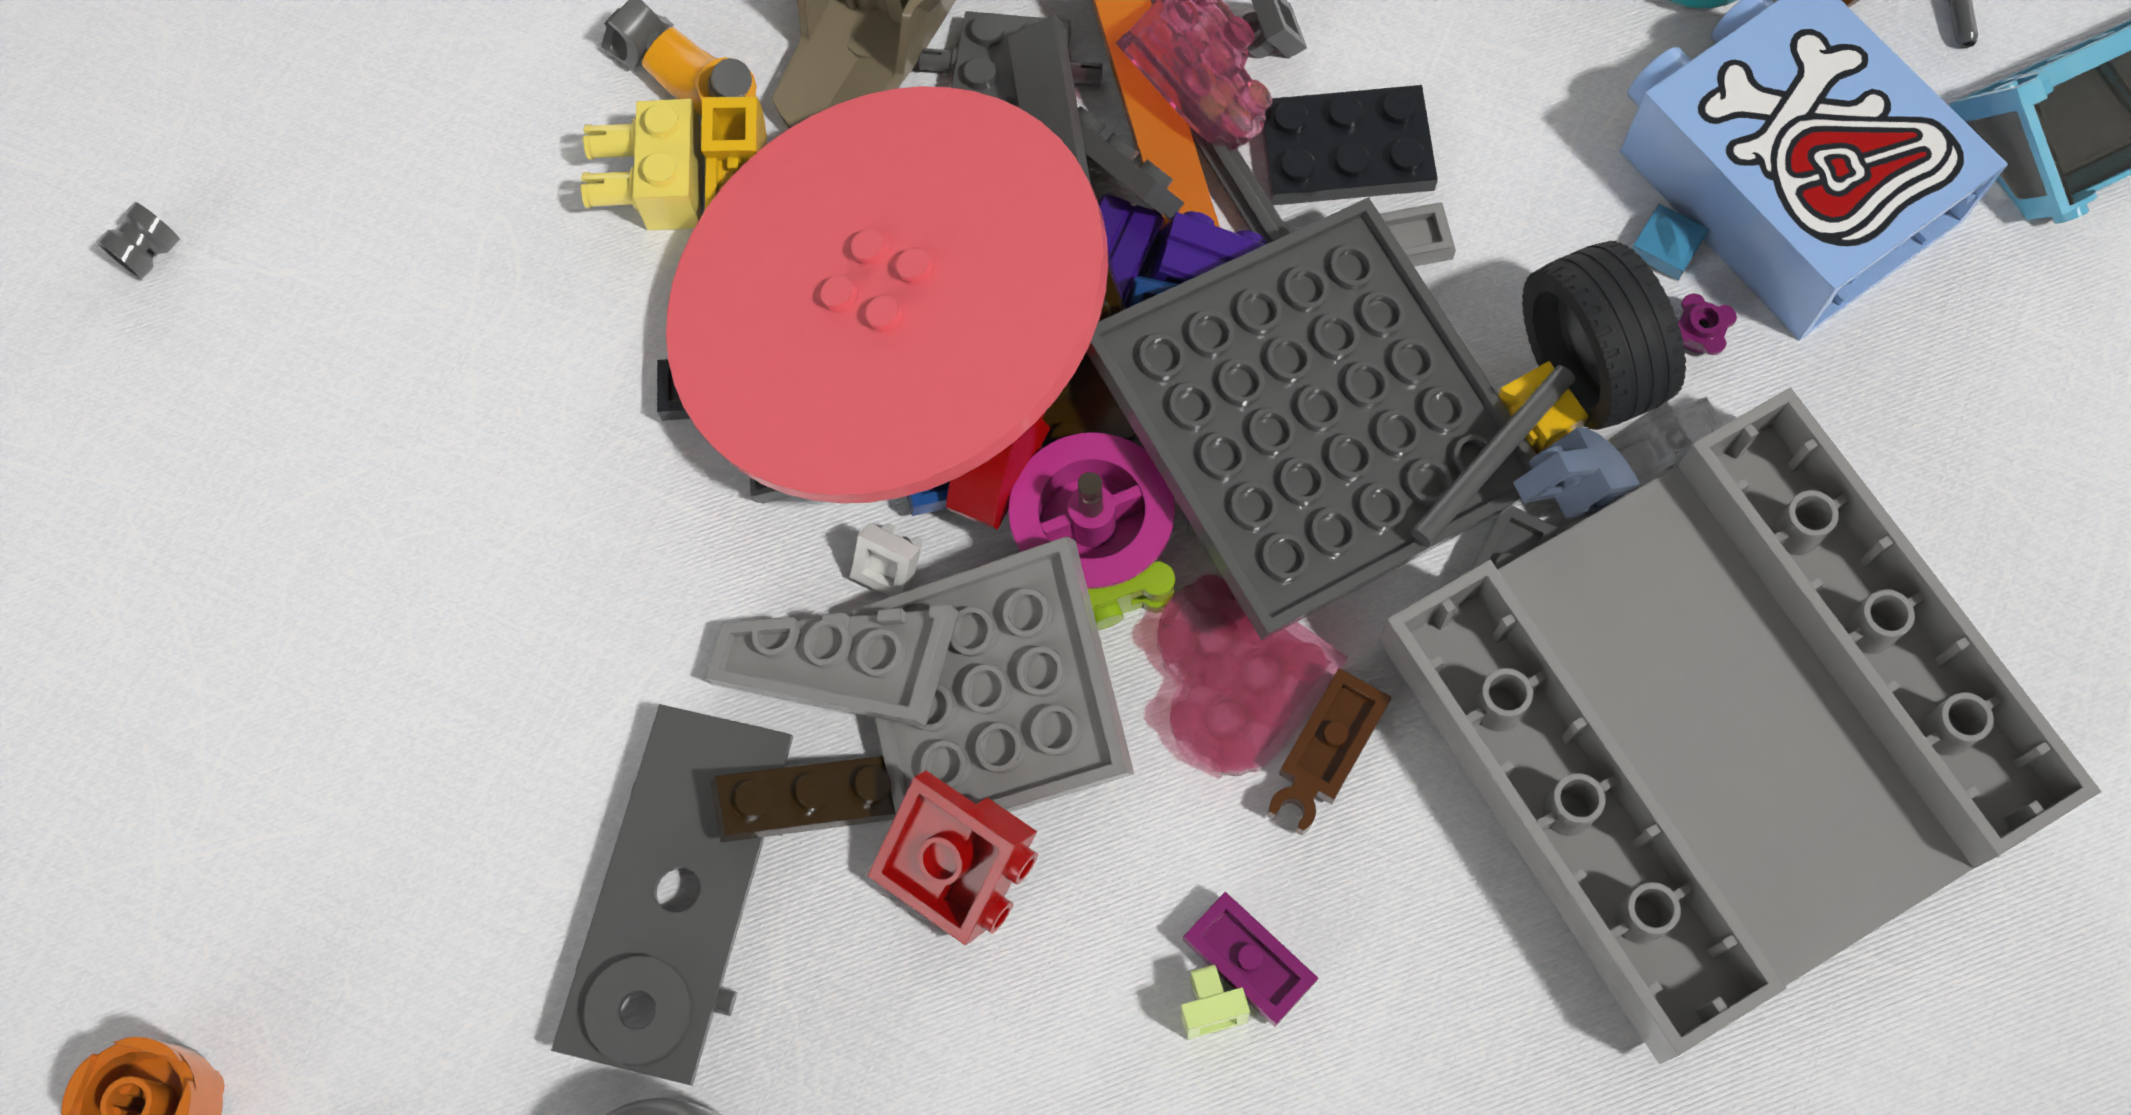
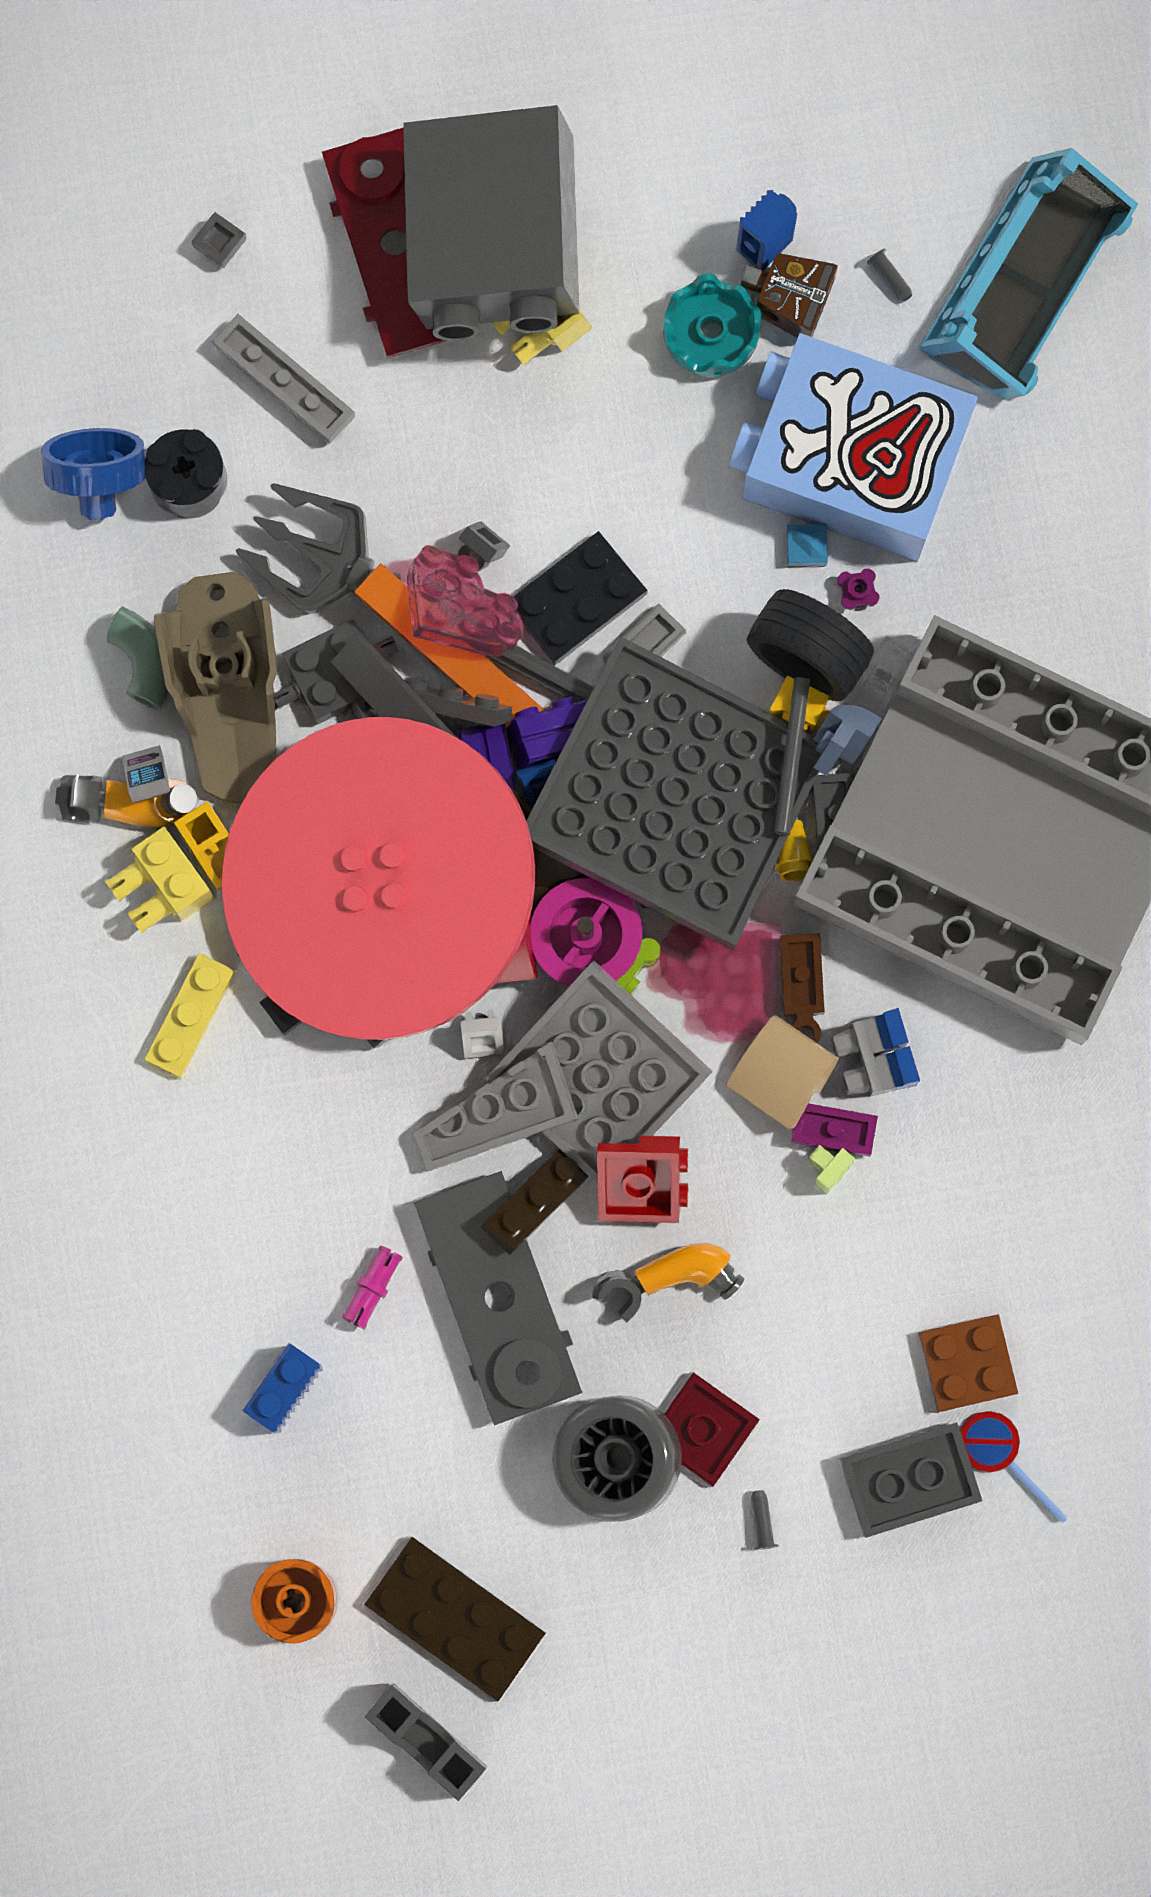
camera: 40 degrees left, 10 degrees up
none -> tile [122,745,171,802]
none -> light yellow plate [144,953,236,1079]
none -> blue brick [242,1343,323,1433]
none -> dark pink pin [342,1245,403,1330]
none -> light orange piece [592,1243,745,1323]
none -> tan slope [726,1015,839,1129]
none -> yellow cone [775,820,813,881]
none -> light grey hips [831,1008,920,1097]

